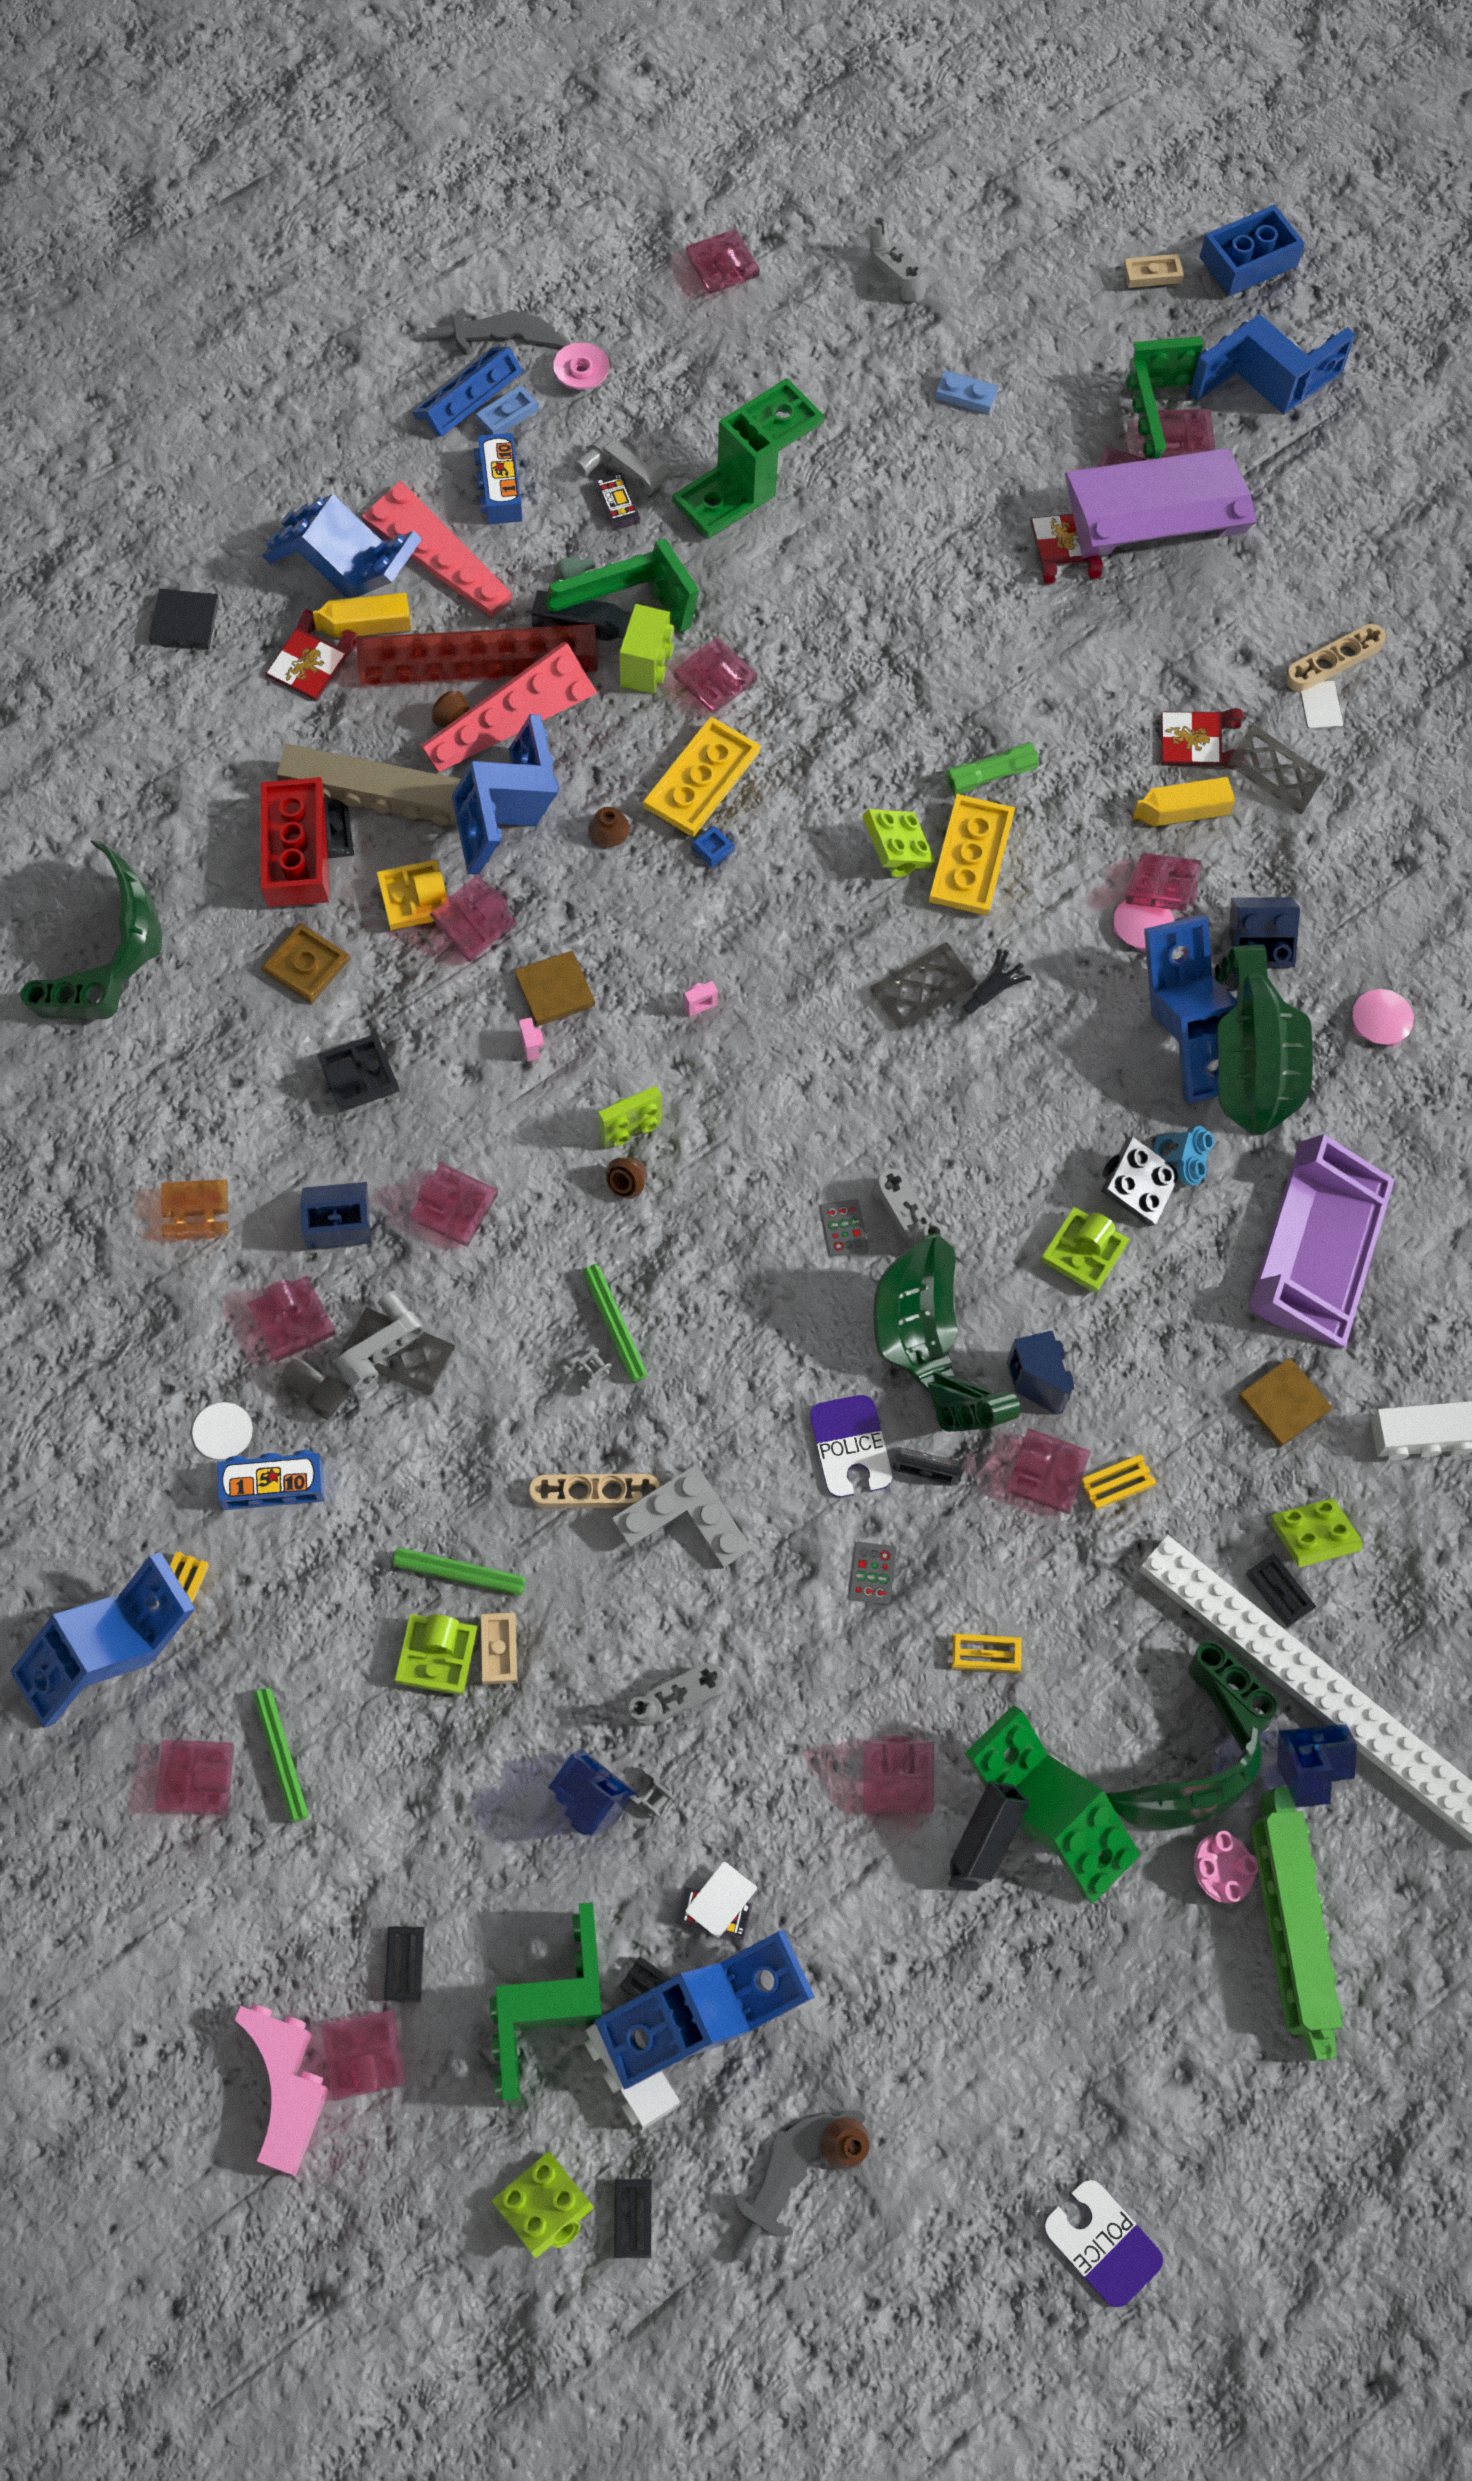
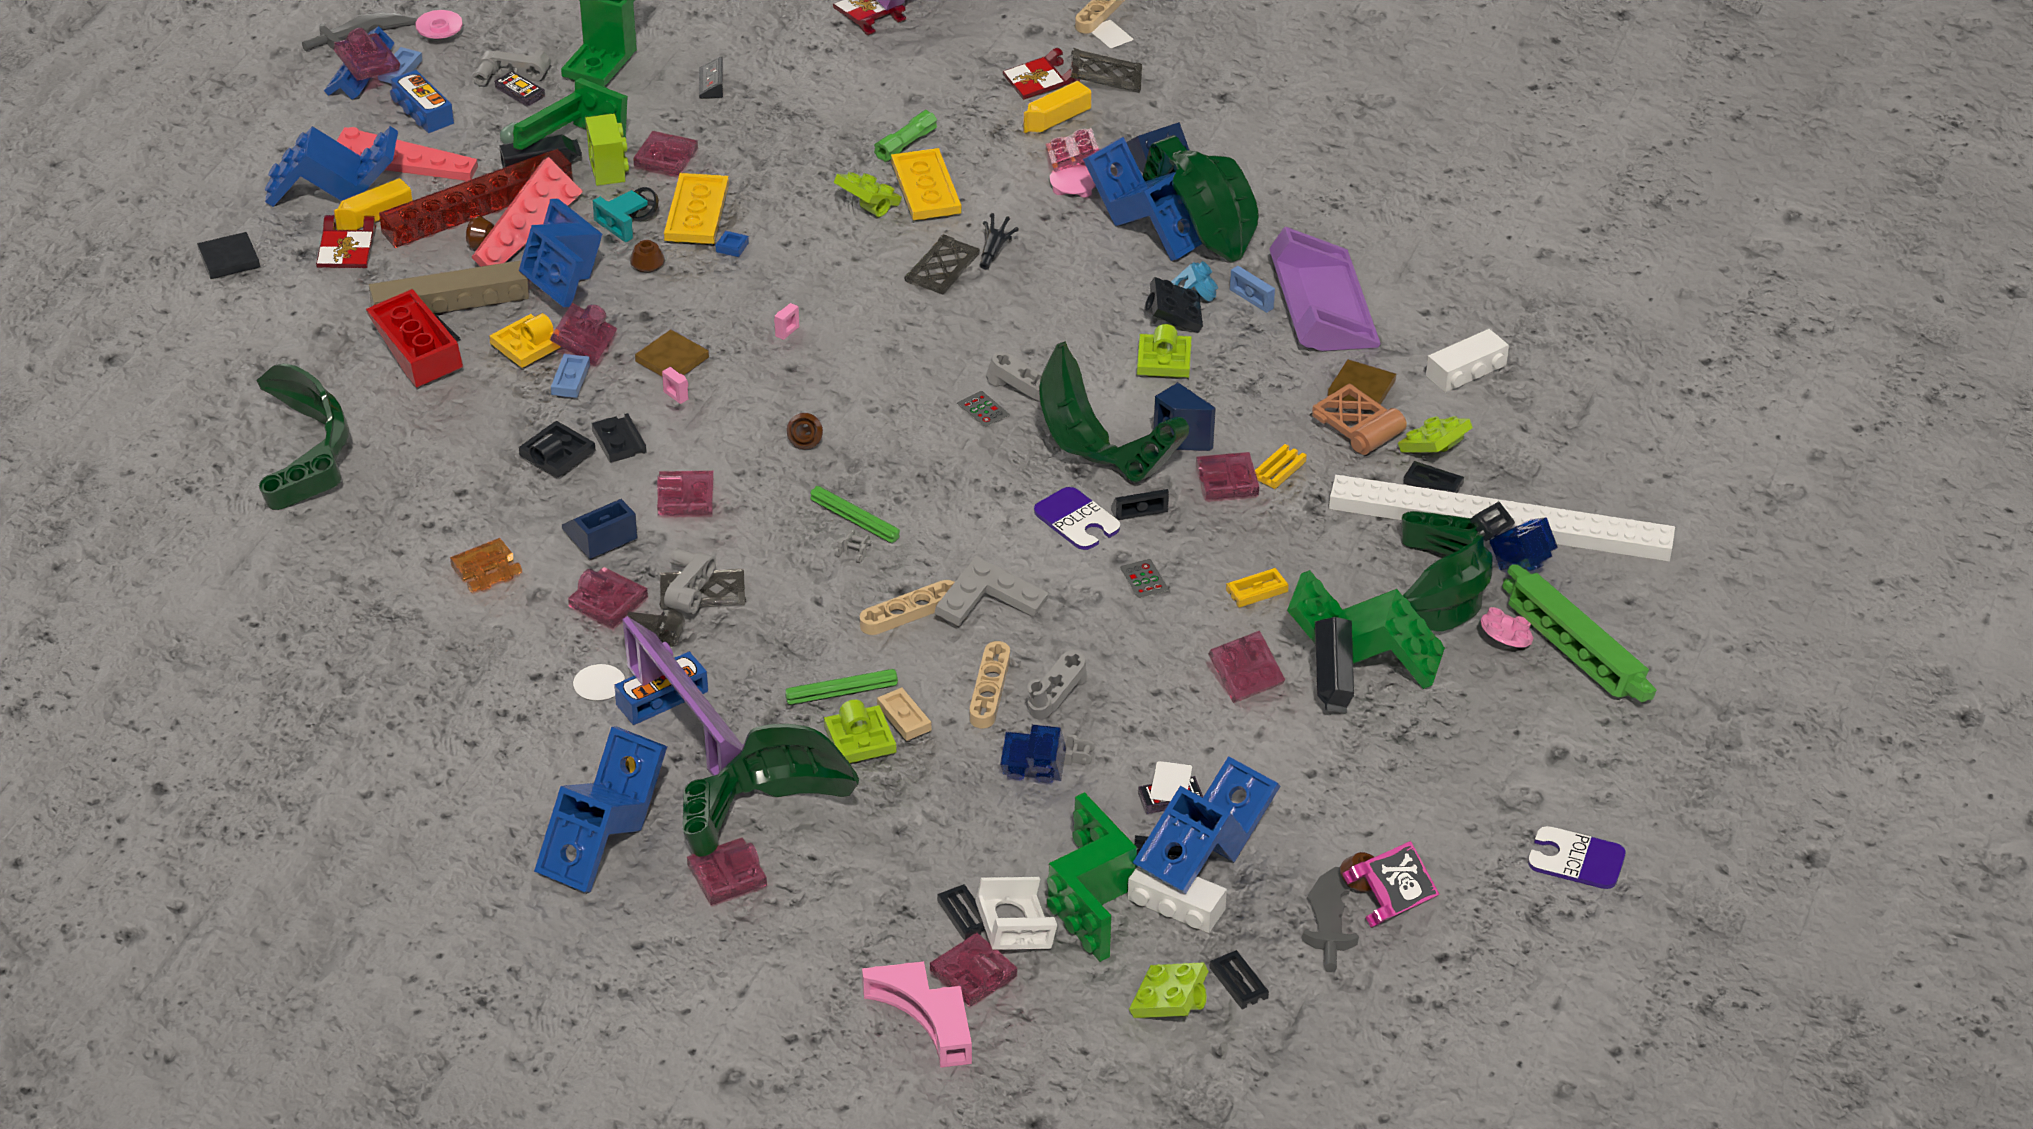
camera: 25 degrees left, 25 degrees down
bright green axle [253,1688,309,1823] -> none
pearl gold tile [261,923,350,1004] -> none
lime plate [598,1085,662,1149] -> none
bright pink dish [1352,989,1414,1047] -> none
none -> clear pink plate [333,28,400,81]
none -> medium blue plate [551,354,590,398]
none -> black plate [591,413,647,463]
none -> teal piece [592,187,659,243]
none -> medium lavender slope [623,616,744,776]
none -> dark green piece [682,724,859,857]
none -> slope [699,57,723,98]
none -> tan beam [970,641,1010,728]
none -> white panel [975,877,1057,950]
none -> medium blue plate [1230,266,1275,313]
none -> nougat piece [1312,383,1407,455]
none -> flag [1342,841,1440,928]
none -> black tile [1469,501,1515,542]

